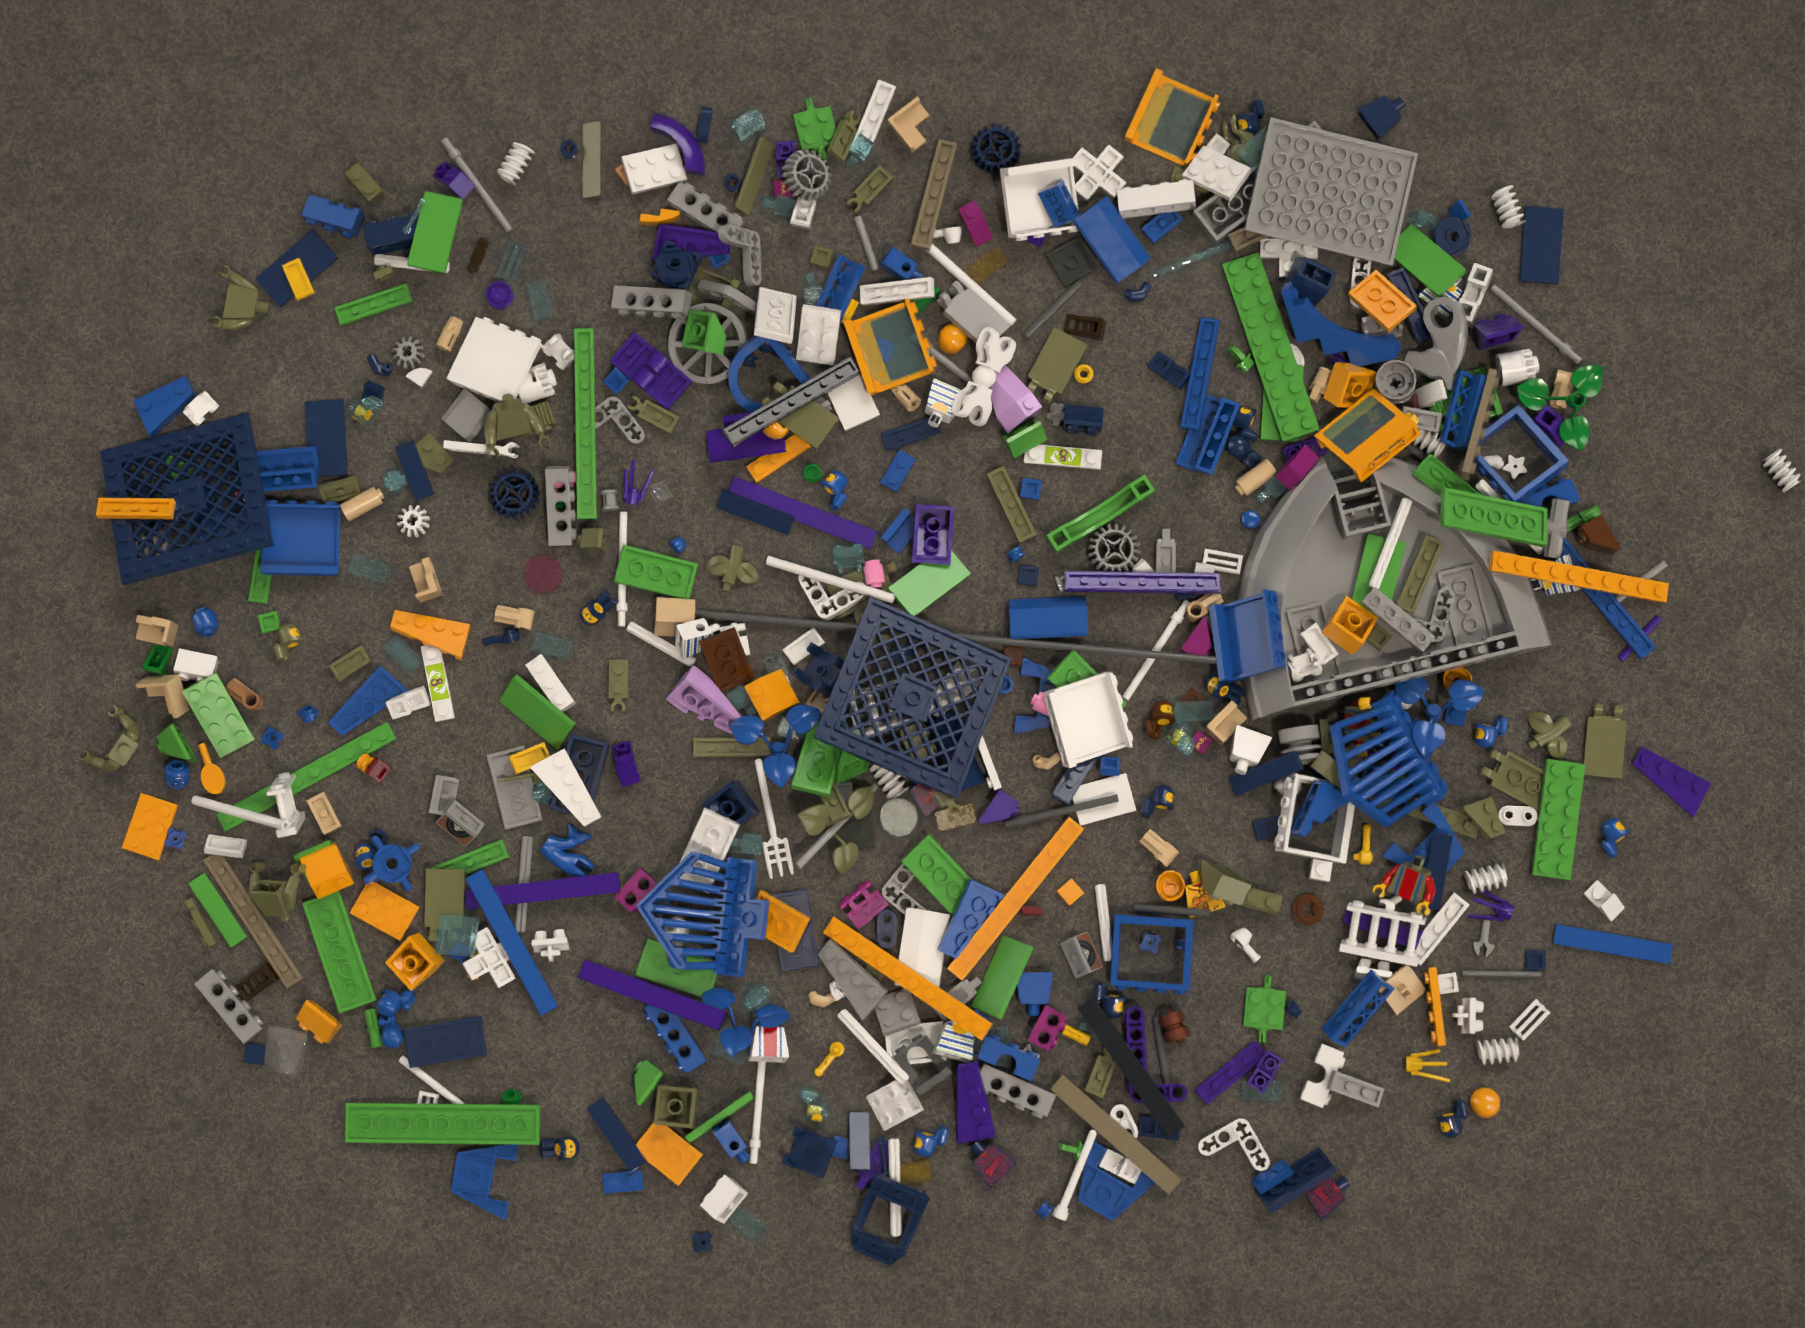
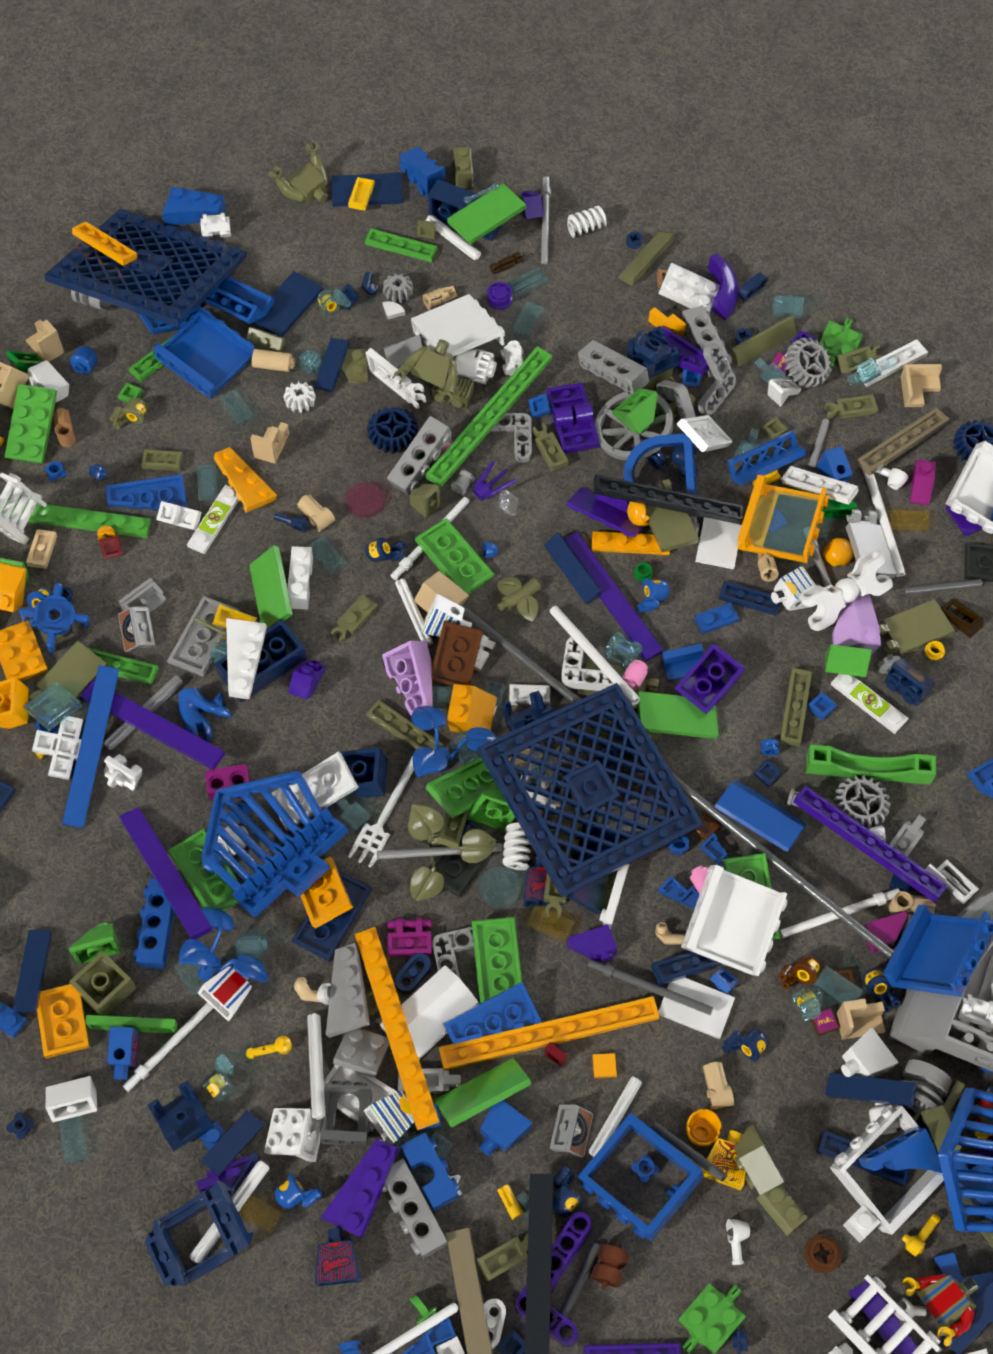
camera: 30 degrees right, 20 degrees down
white plate [796,304,841,366] -> none
magenta brick [1027,1005,1067,1051] -> none

